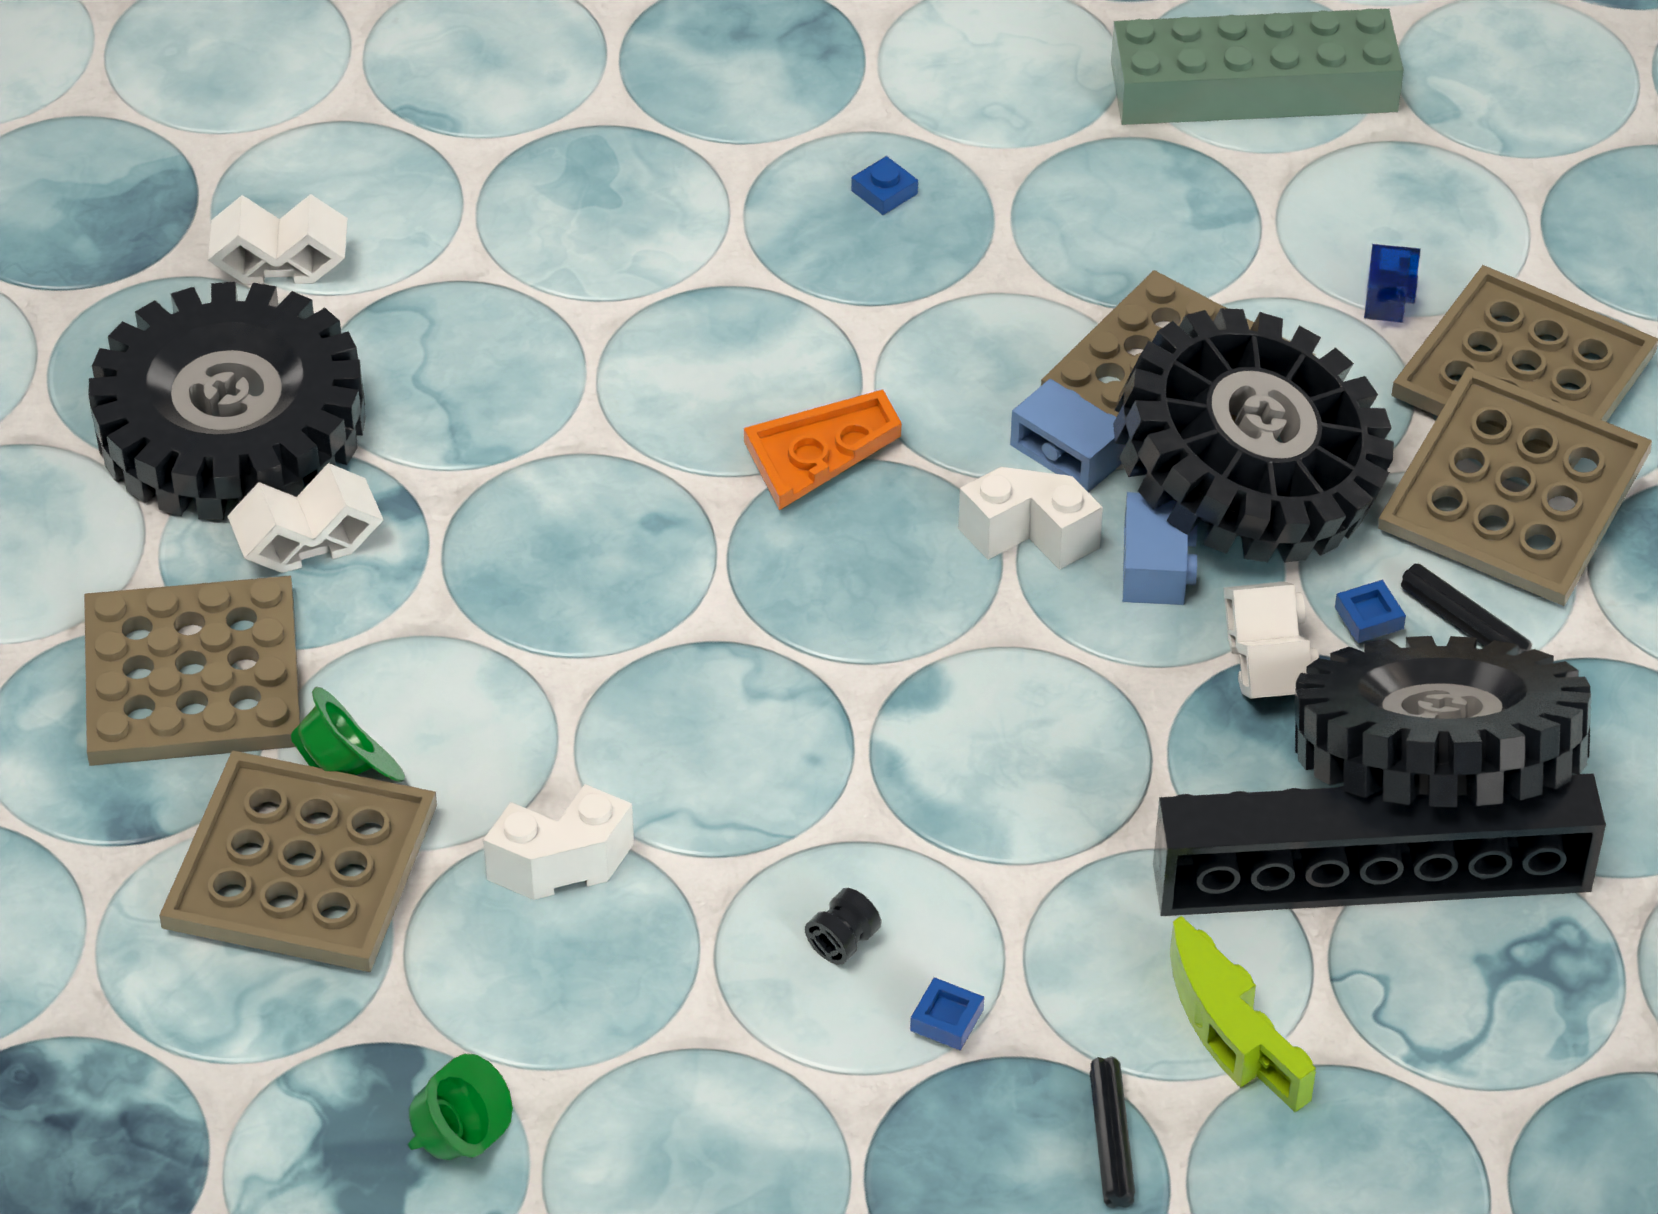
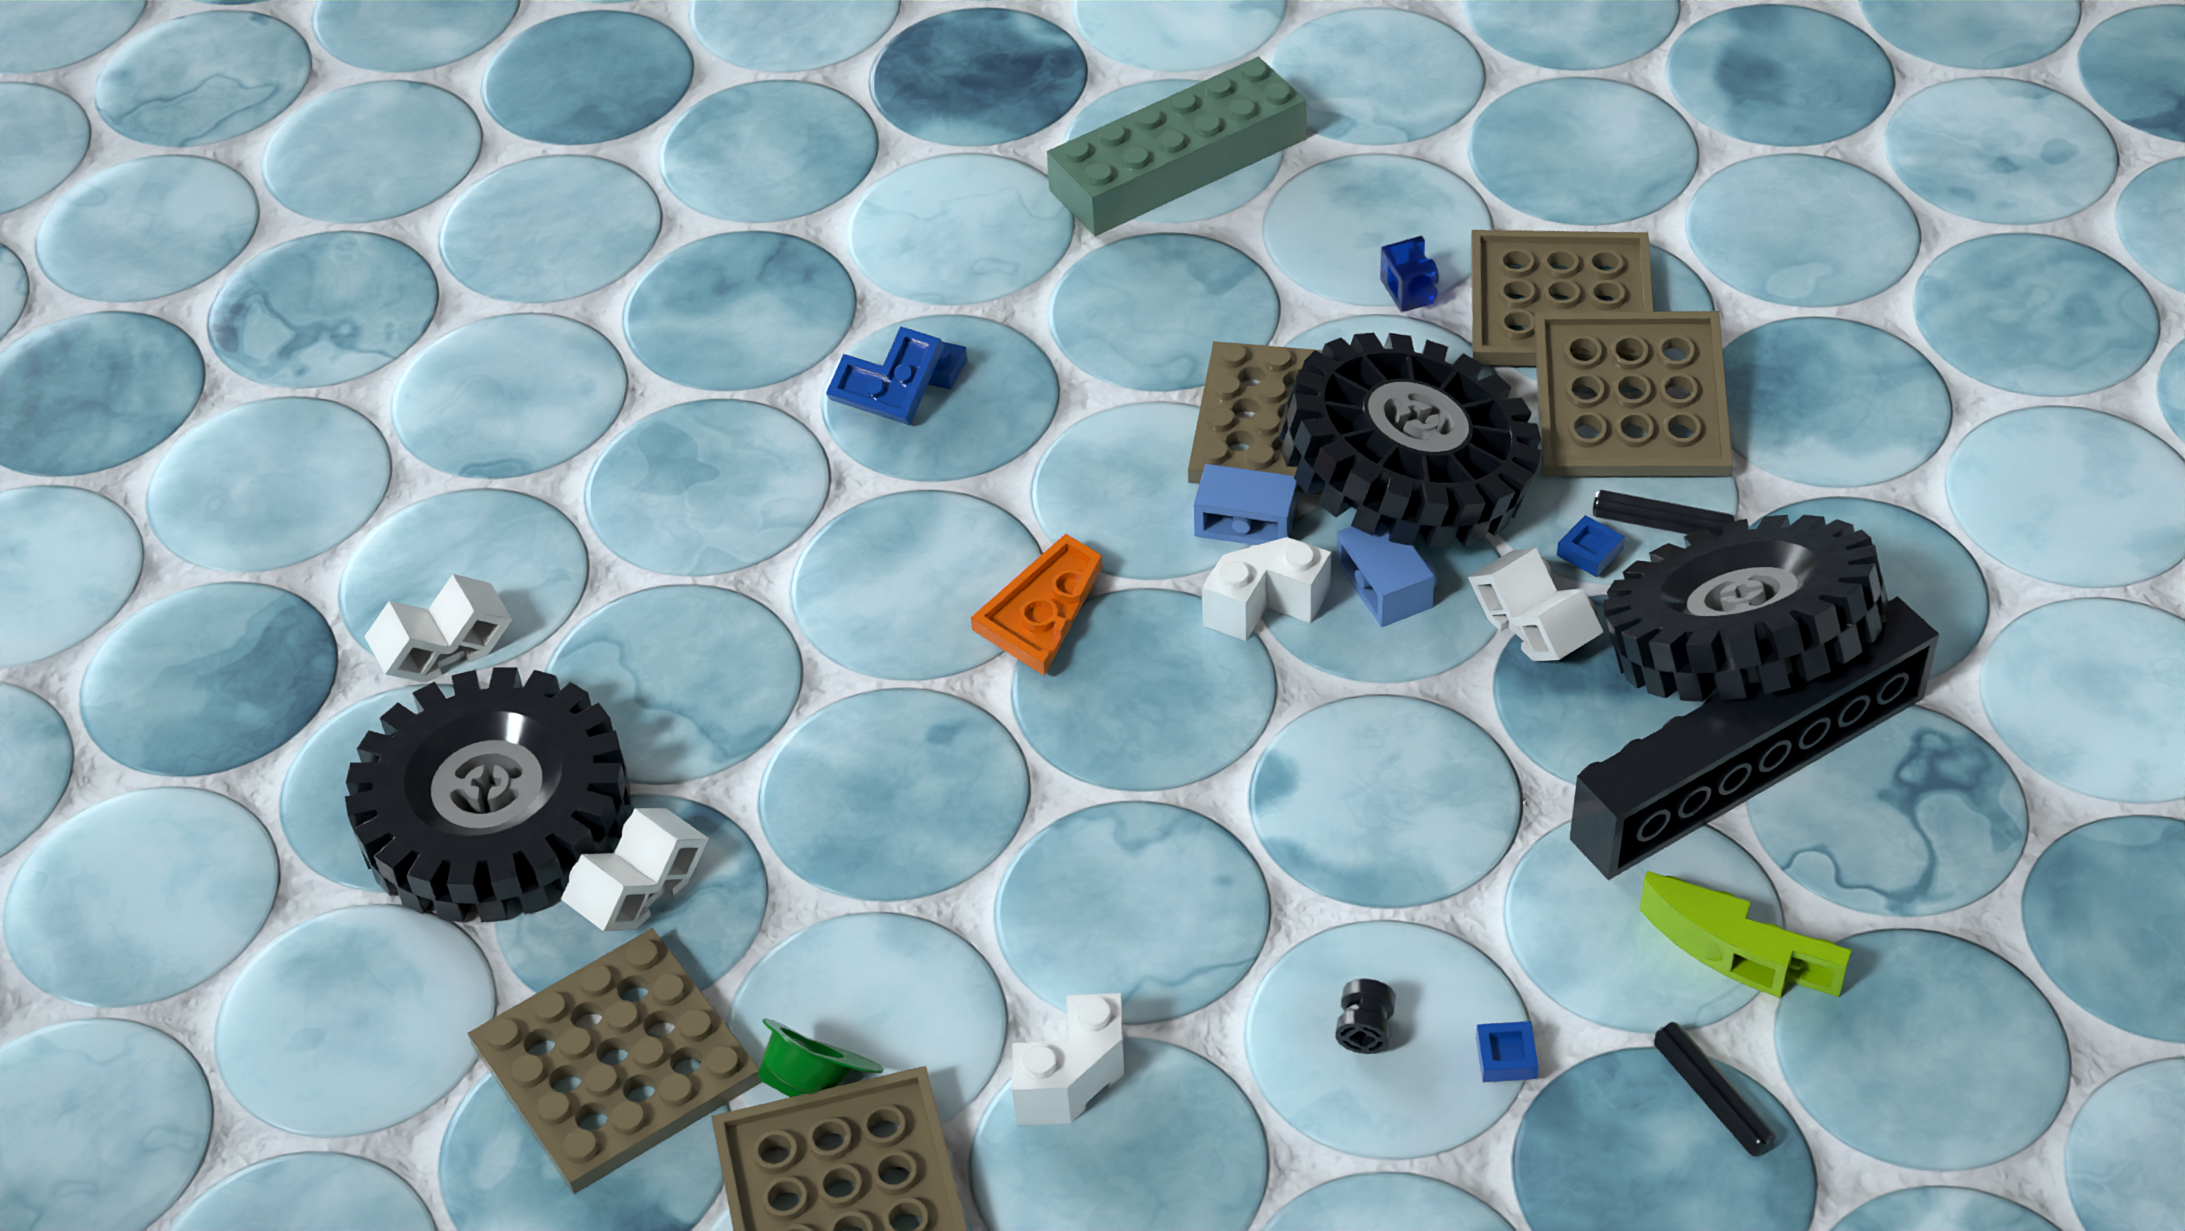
camera: 25 degrees left, 0 degrees up
none -> blue plate [826,326,945,425]

